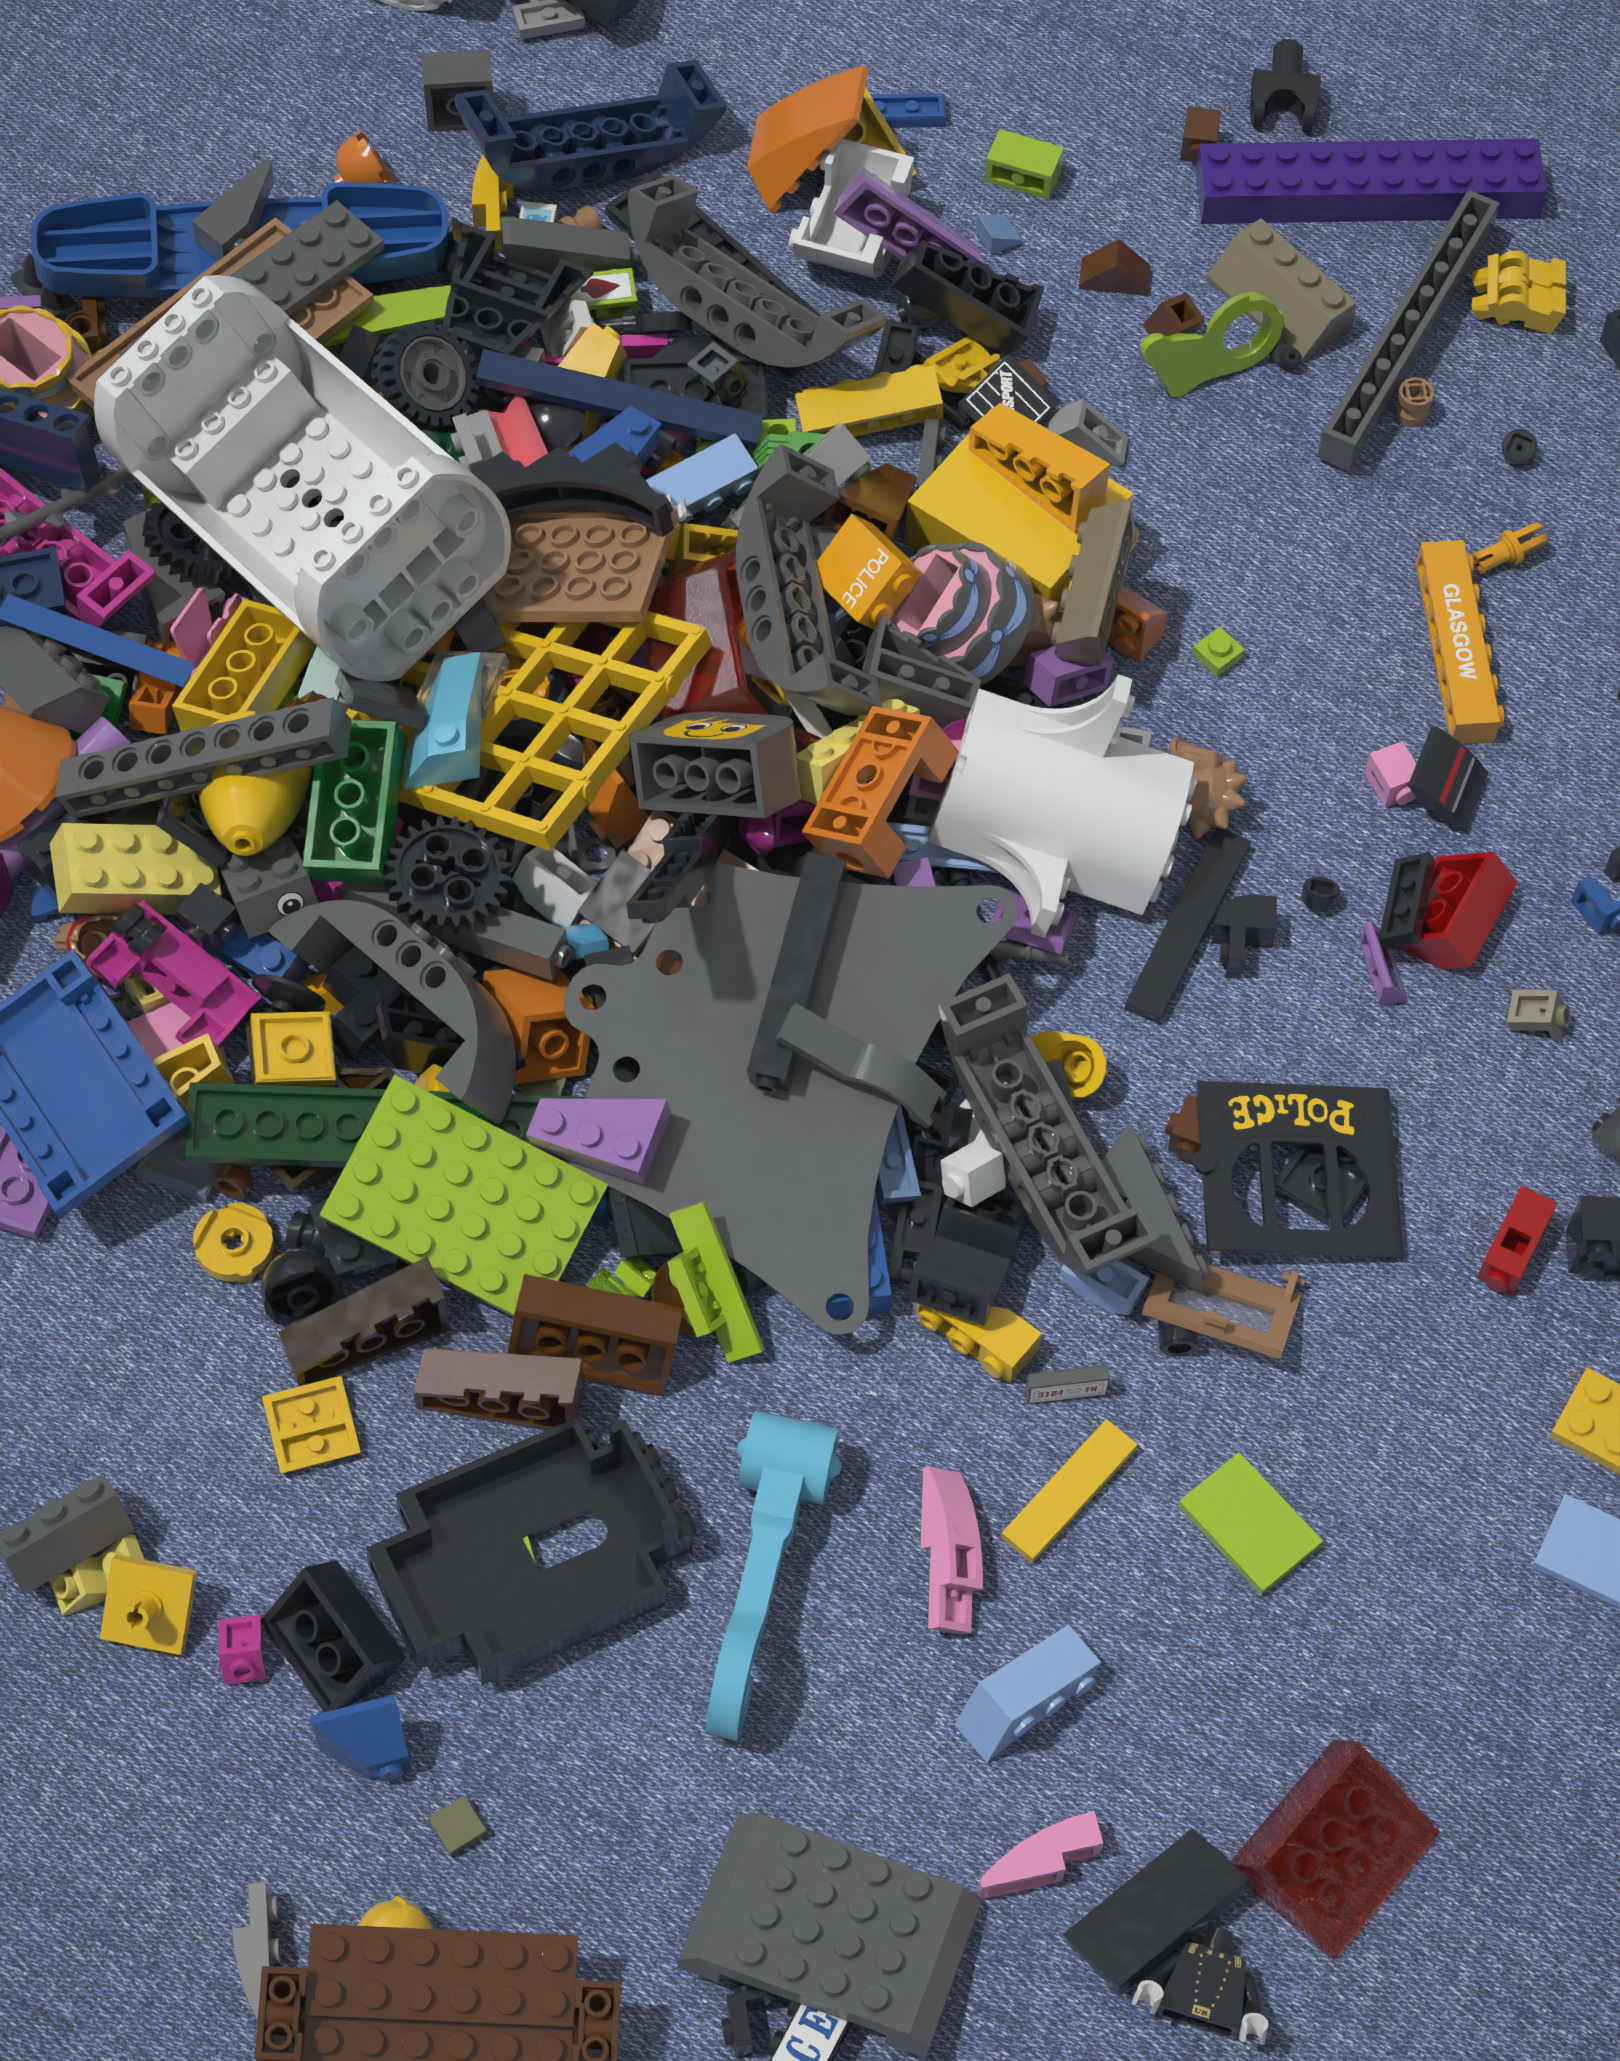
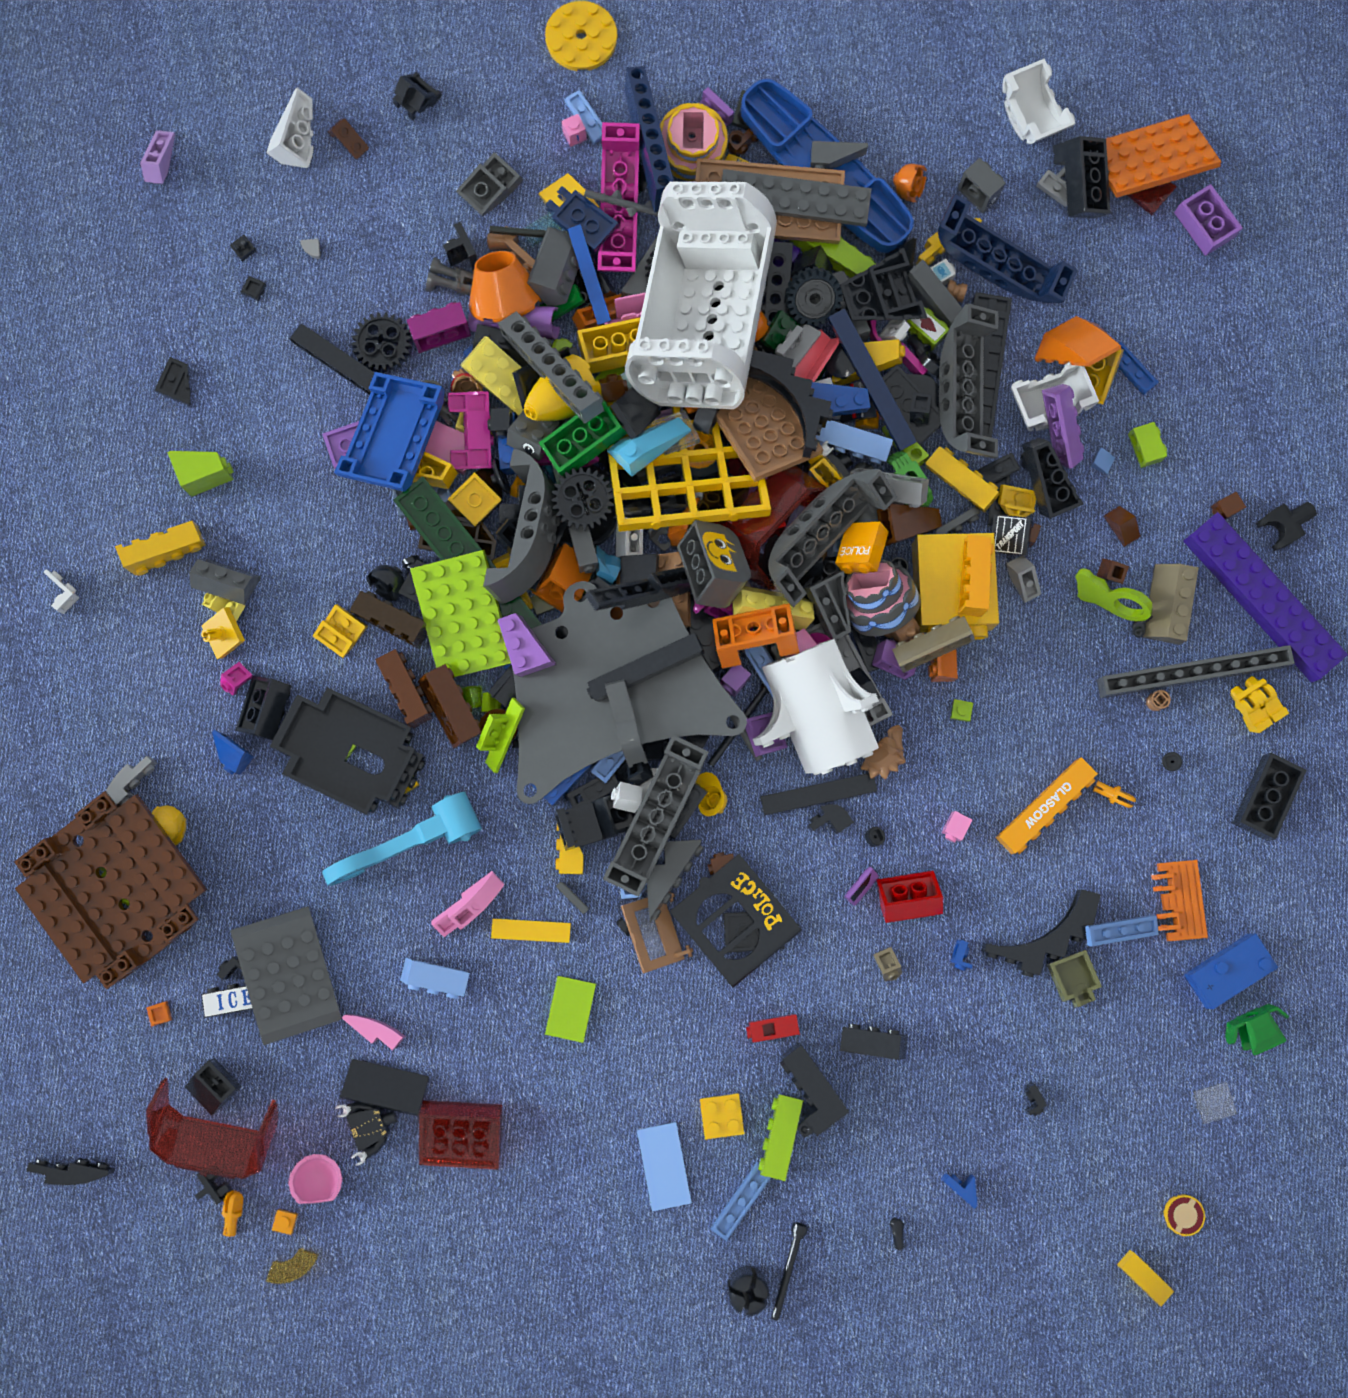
camera: 50 degrees right, 20 degrees up
black wheel [109,902,164,957] -> none
yellow plate [193,1203,275,1283] -> none
olive tile [428,1795,487,1857] -> none
black plate [1379,852,1435,950] -> none
black slope [1408,727,1488,832] -> none

